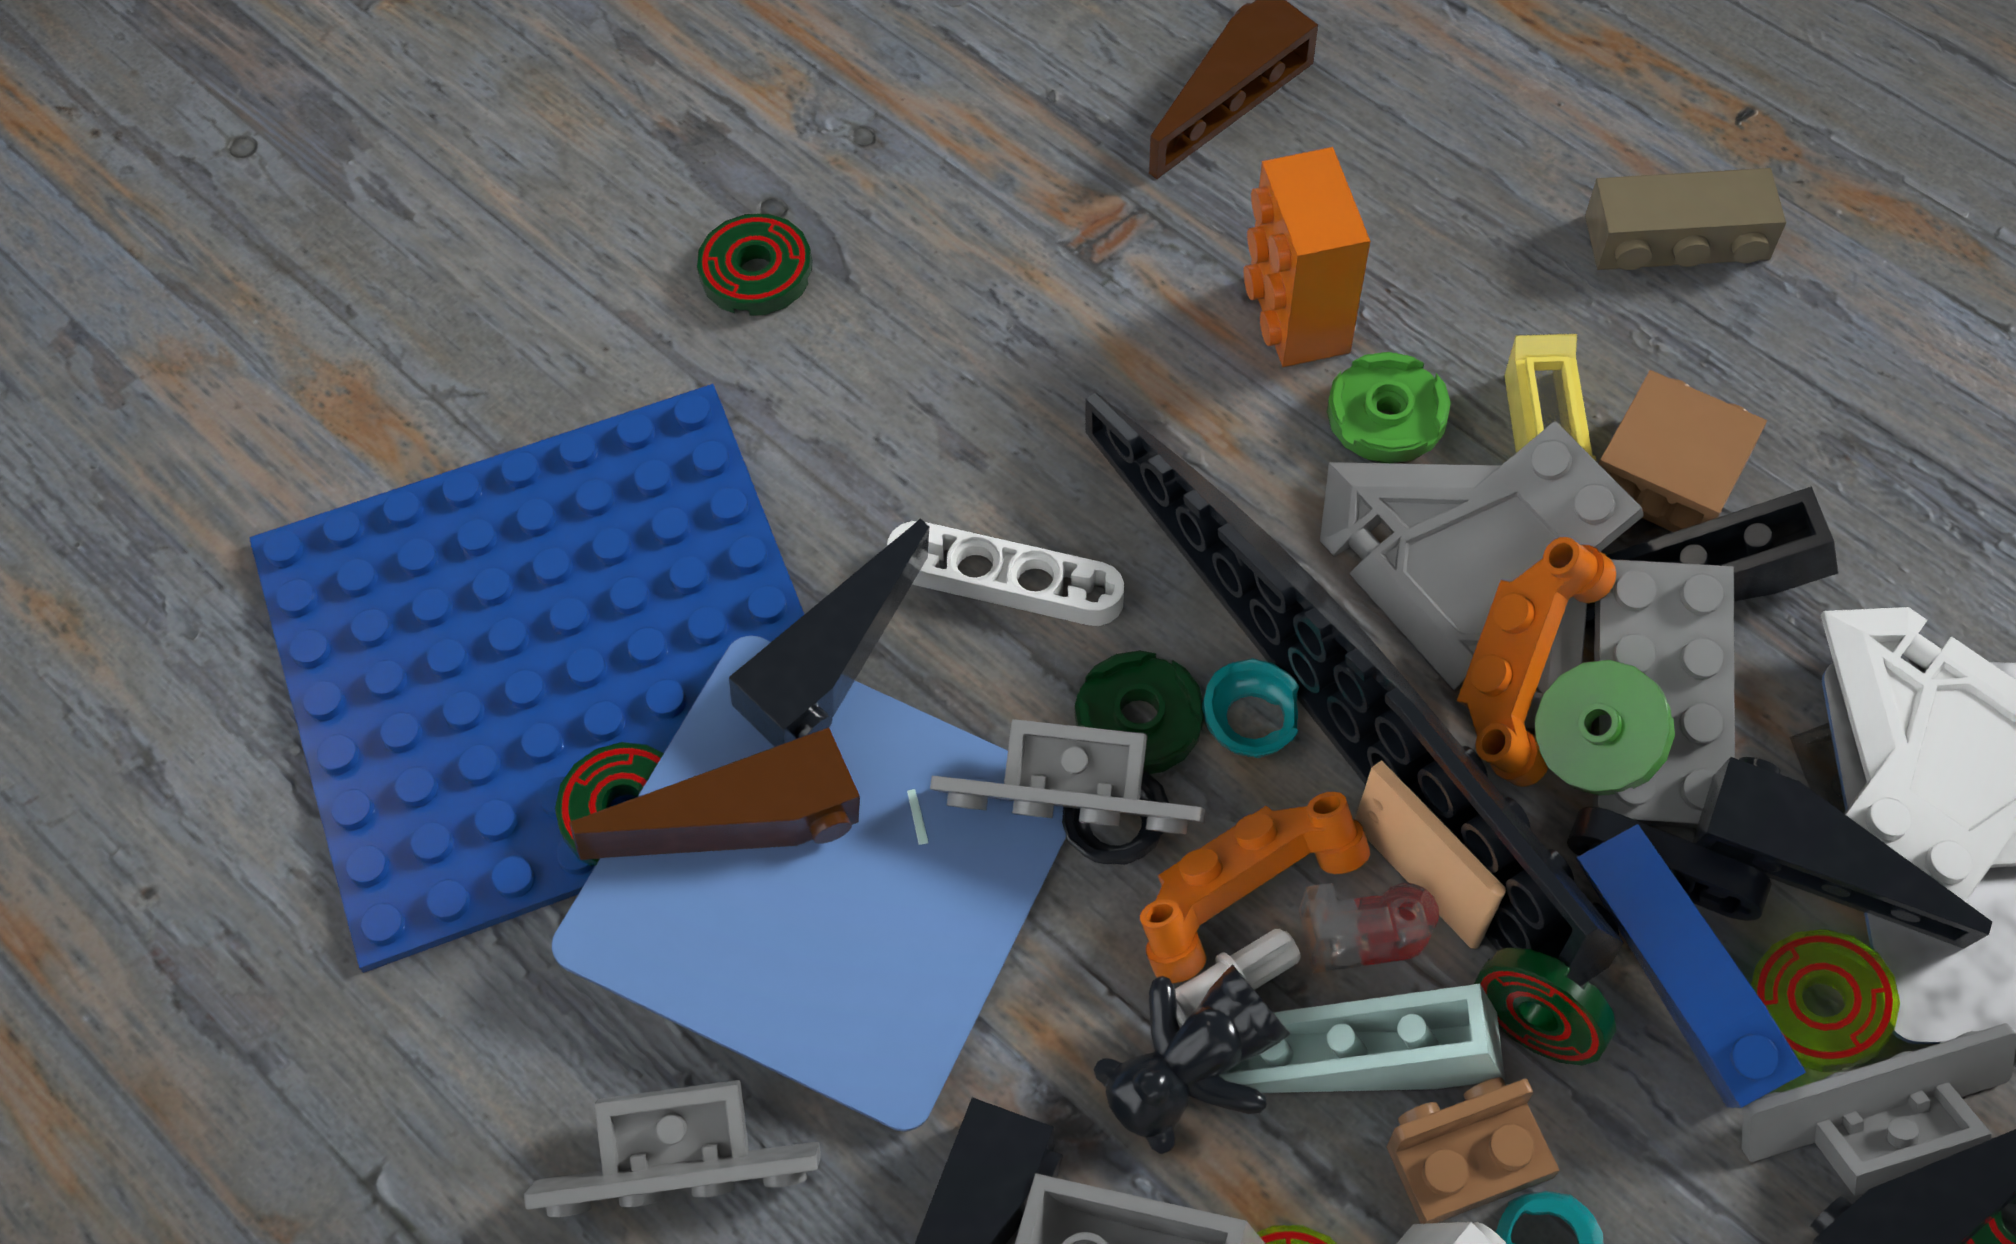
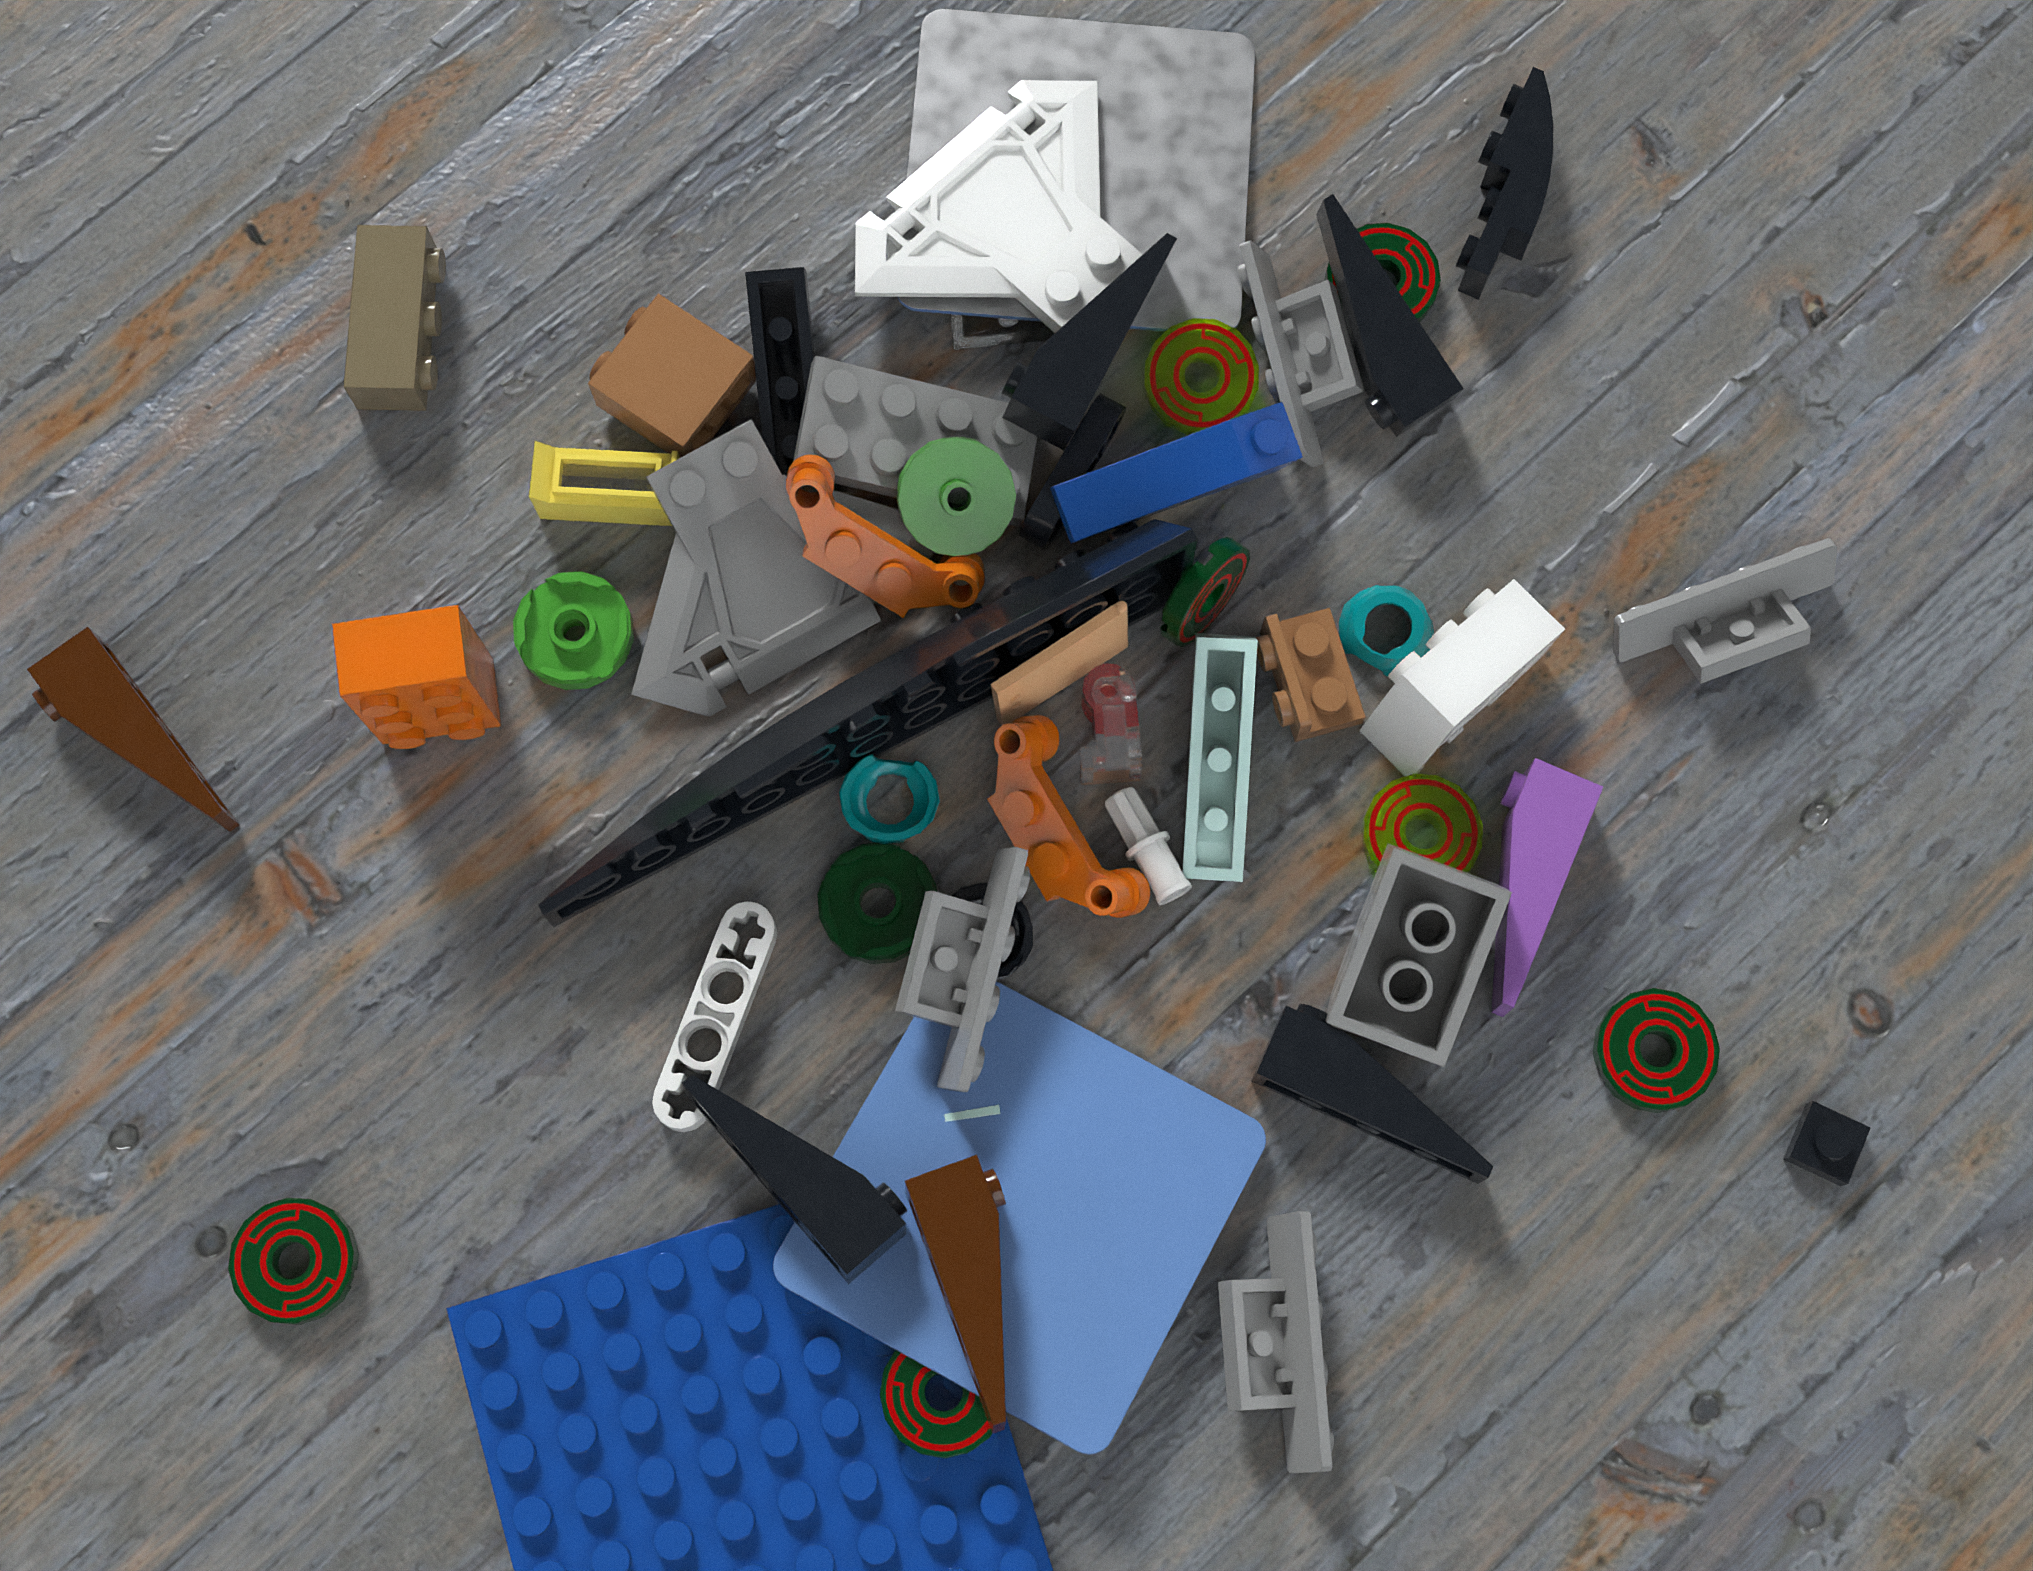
camera: 90 degrees left, 15 degrees up
black piece [1094,964,1290,1154] -> none

